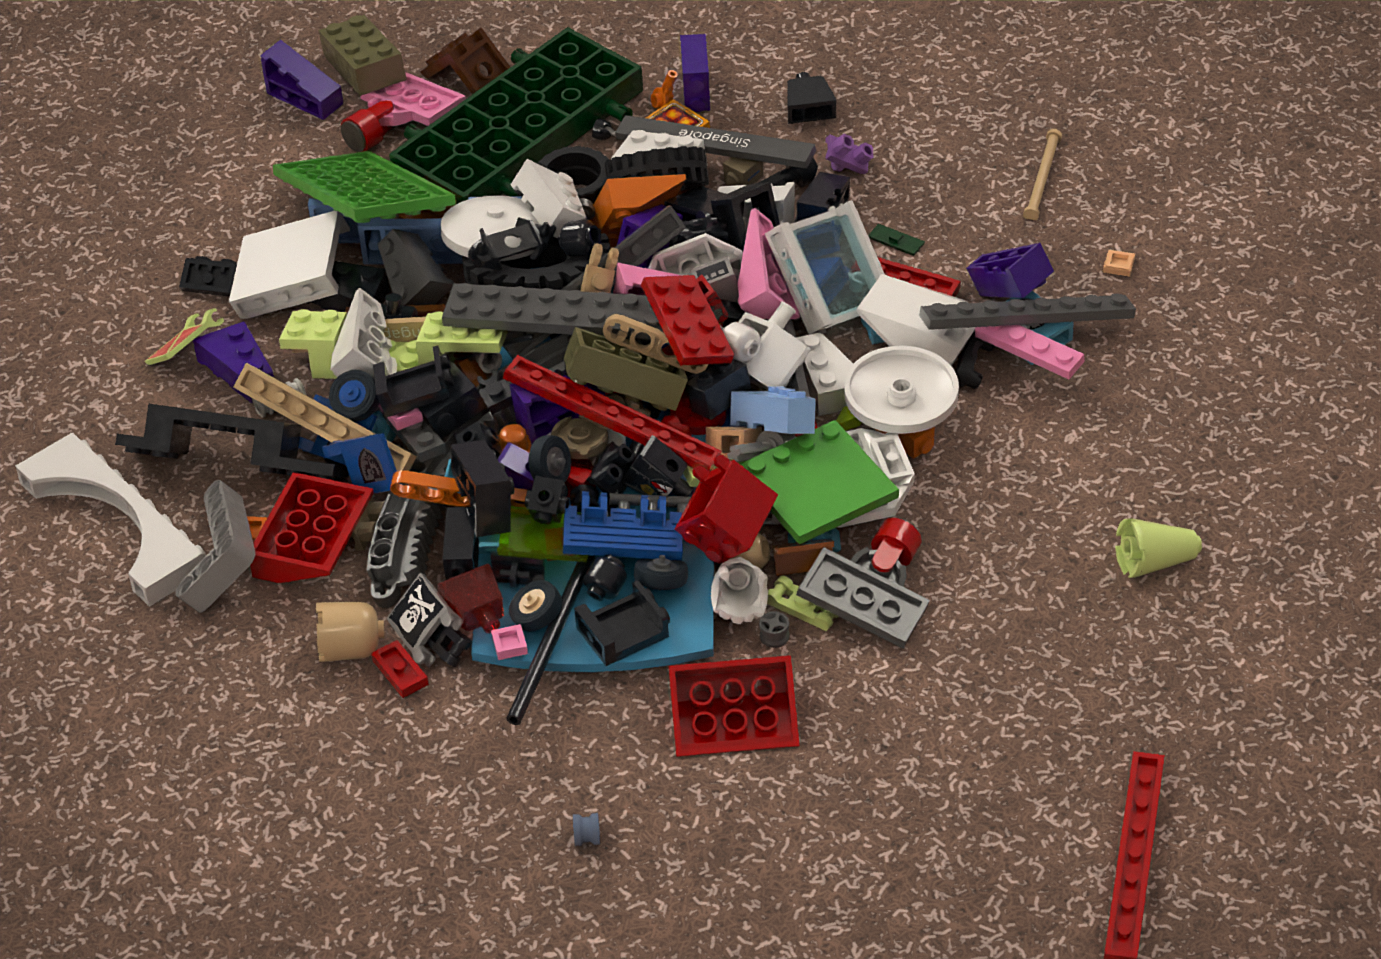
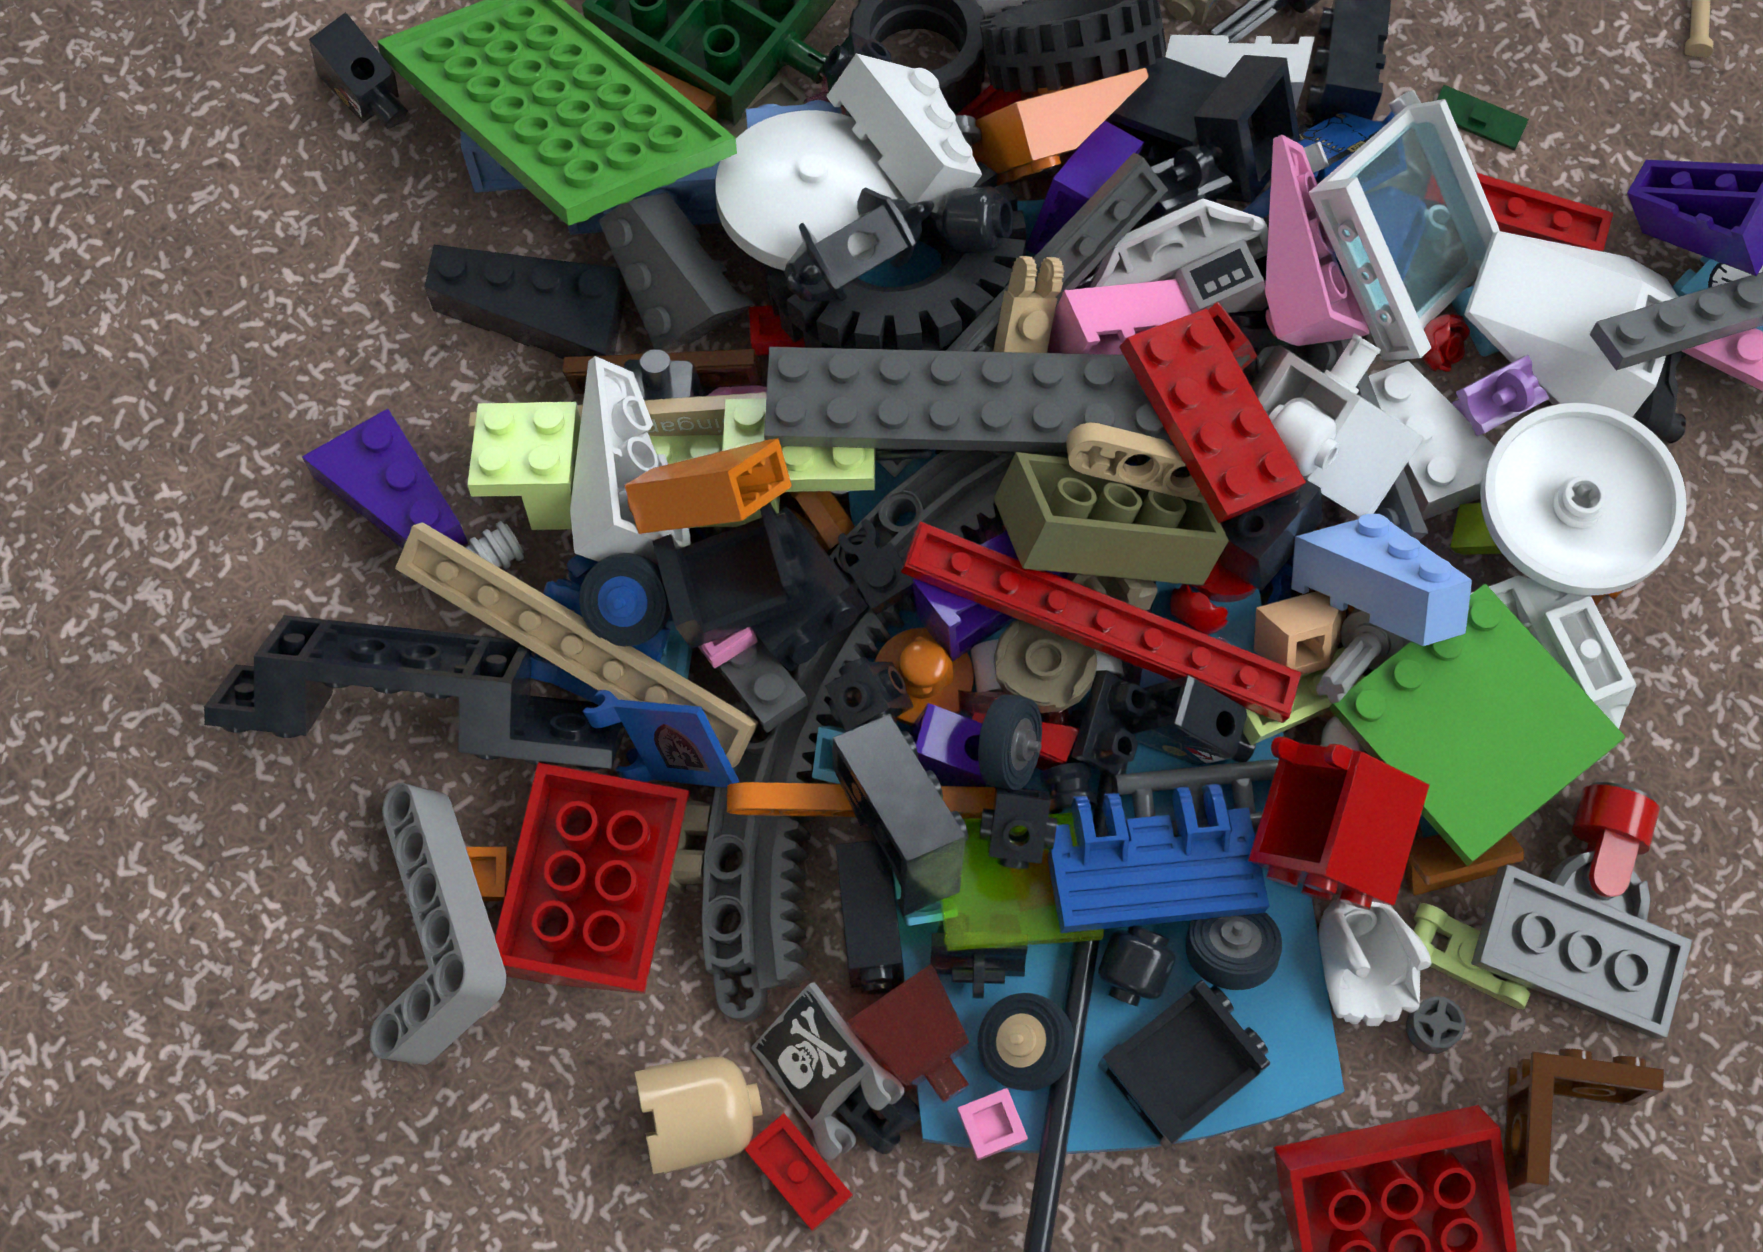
camera: 10 degrees left, 25 degrees up
white arch [15,433,206,607] -> none
yellowish green flag [145,308,224,365] -> none
black bracket [179,256,237,297] -> none
white panel [229,211,350,319] -> none
none -> black torso [309,12,408,129]
none -> orange slope [624,438,792,534]
none -> red plate [1422,314,1470,372]
none -> medium lavender hips [1452,355,1549,436]
none -> reddish brown bracket [1504,1048,1664,1197]

